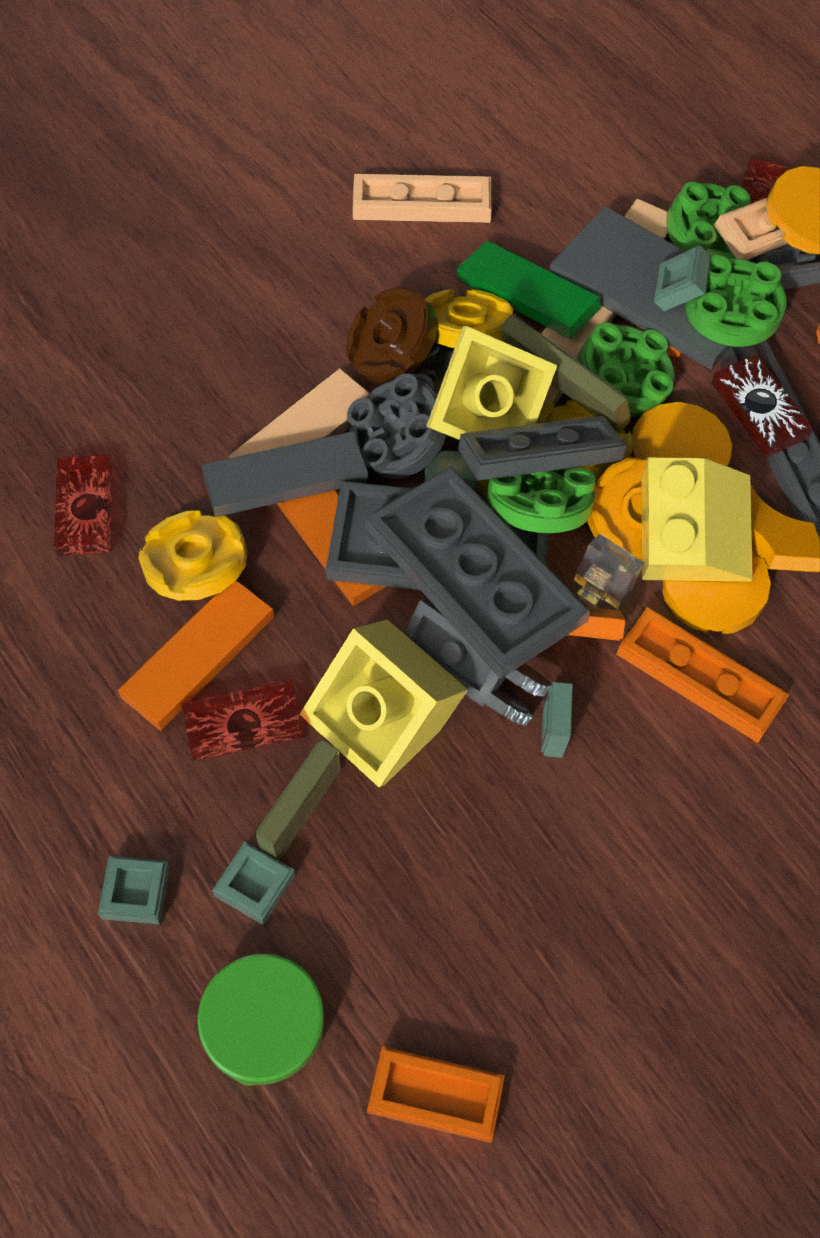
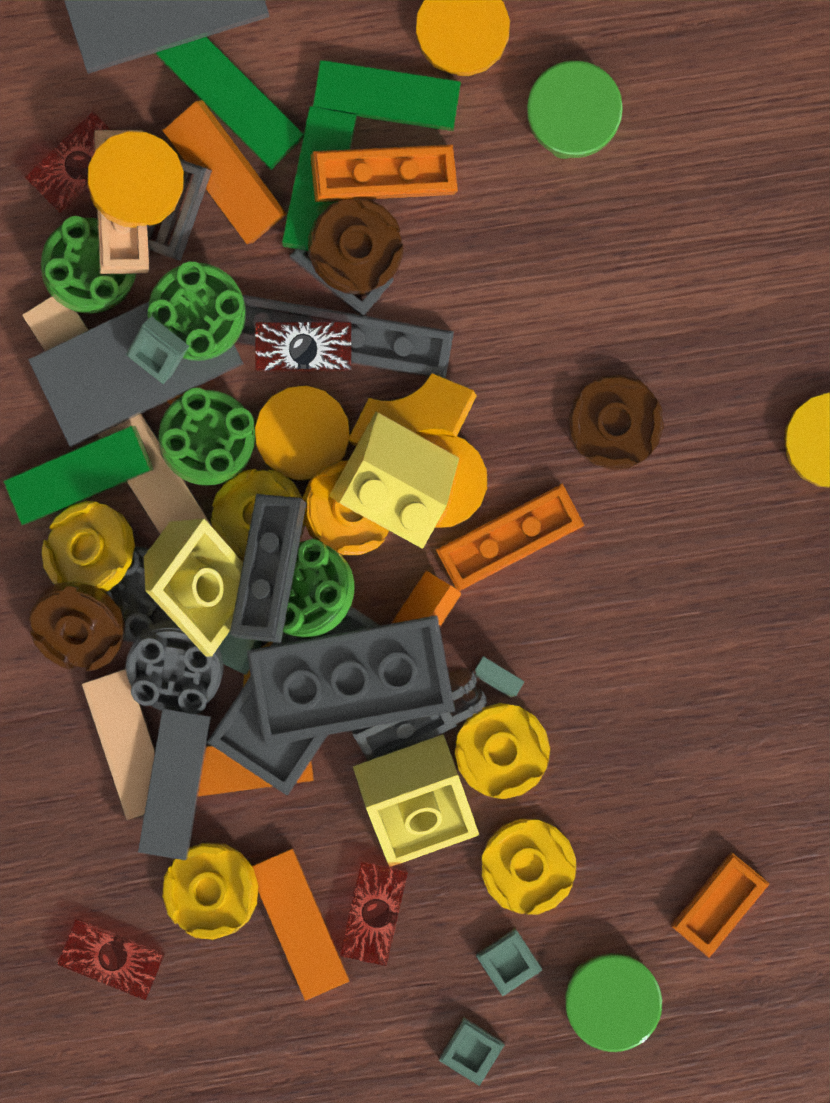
camera: 65 degrees left, 25 degrees up
olive tile [256,740,341,861] -> none
olive tile [499,315,631,434] -> none
clear tile [574,534,644,609] -> none
none -> yellow tile [455,703,550,799]
none -> yellow tile [481,819,576,915]

